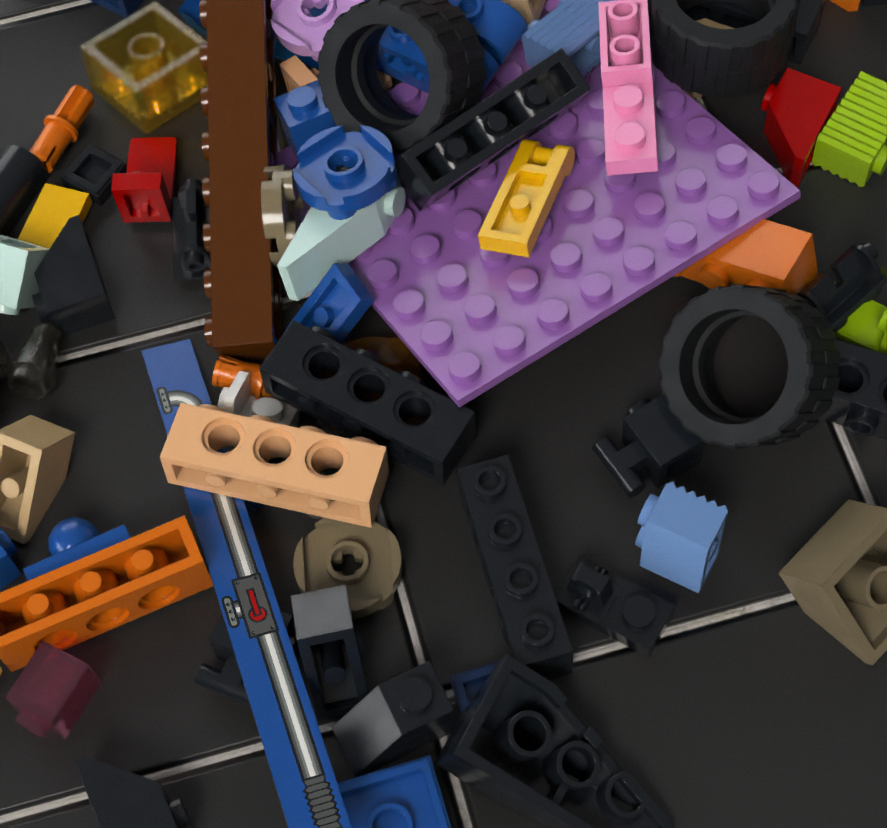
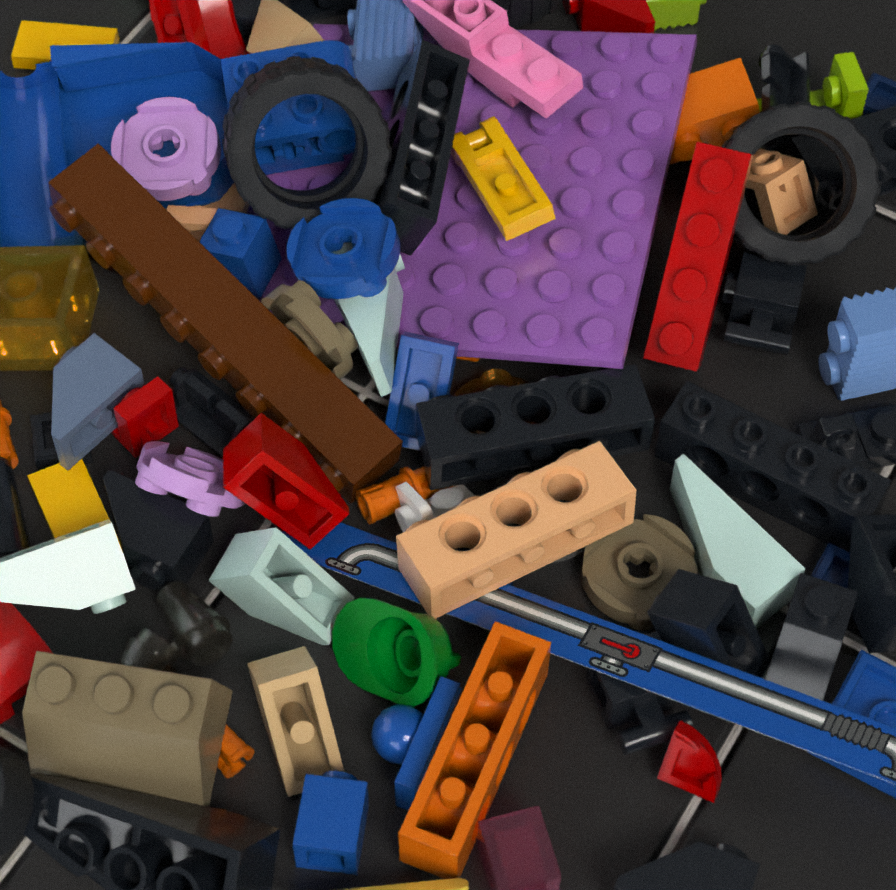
camera: 50 degrees left, 5 degrees down
none -> sand blue slope [51,333,145,471]
none -> lavender plate [135,441,245,517]
none -> light aqua slope [209,527,355,645]
none -> red slope [223,413,350,550]
none -> green piece [332,597,462,707]
none -> red brick [643,142,754,372]
none -> red tile [657,720,722,803]
none -> light aqua slope [670,454,805,629]
none -> light nougat bracket [746,148,818,235]

